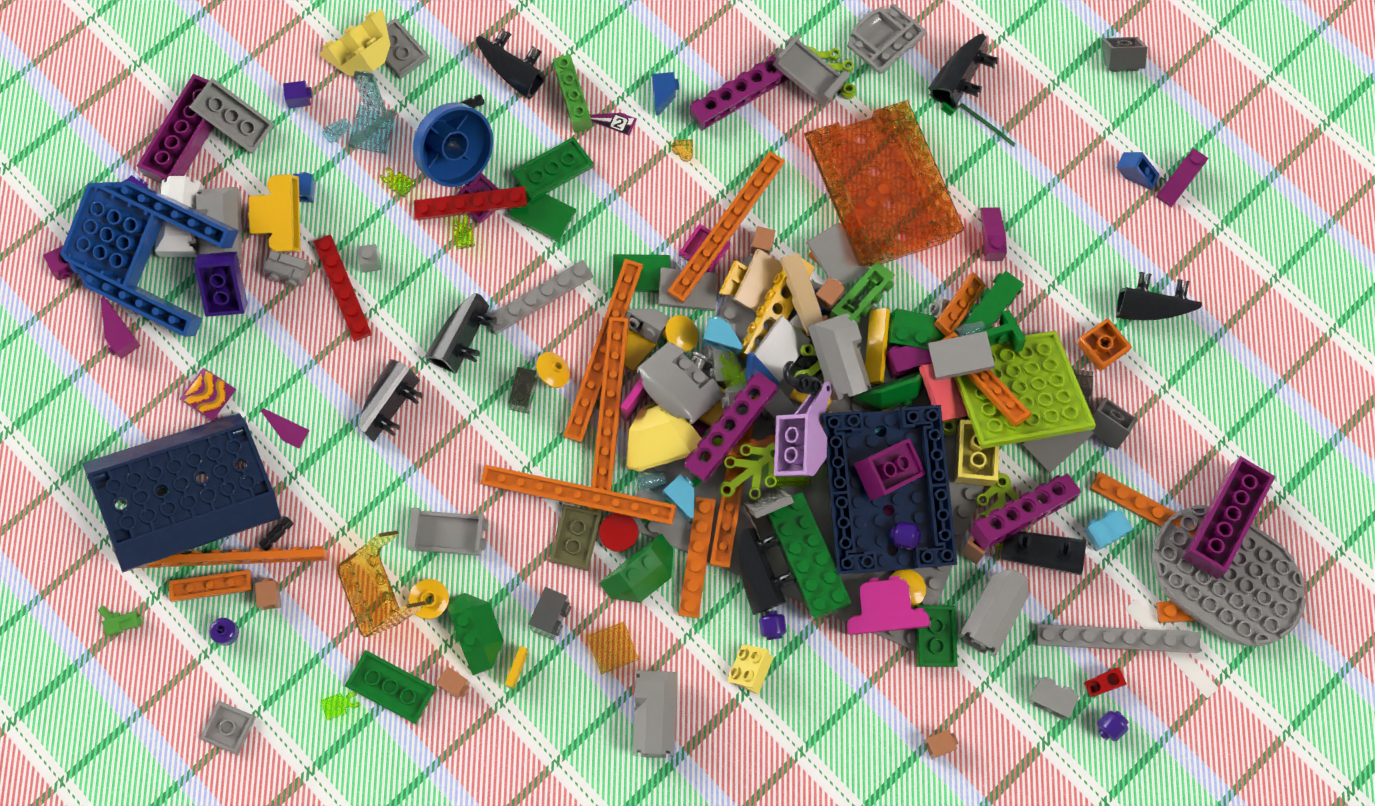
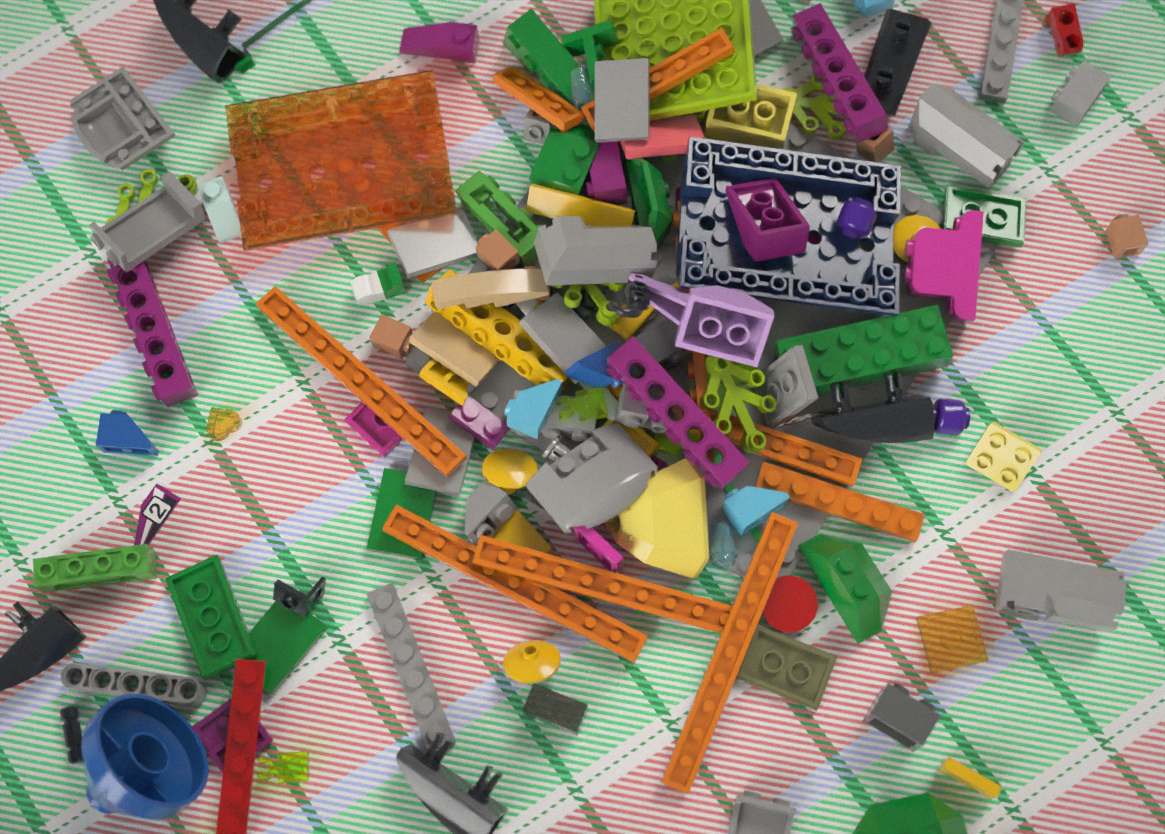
camera: 75 degrees left, 0 degrees up
dark purple head [1097,711,1129,741] -> none
none -> light grey beam [60,663,207,707]
none -> light aqua slope [197,176,245,243]
none -> black bracket [273,576,326,617]
none -> leg [351,262,406,305]
none -> plate [449,395,510,450]

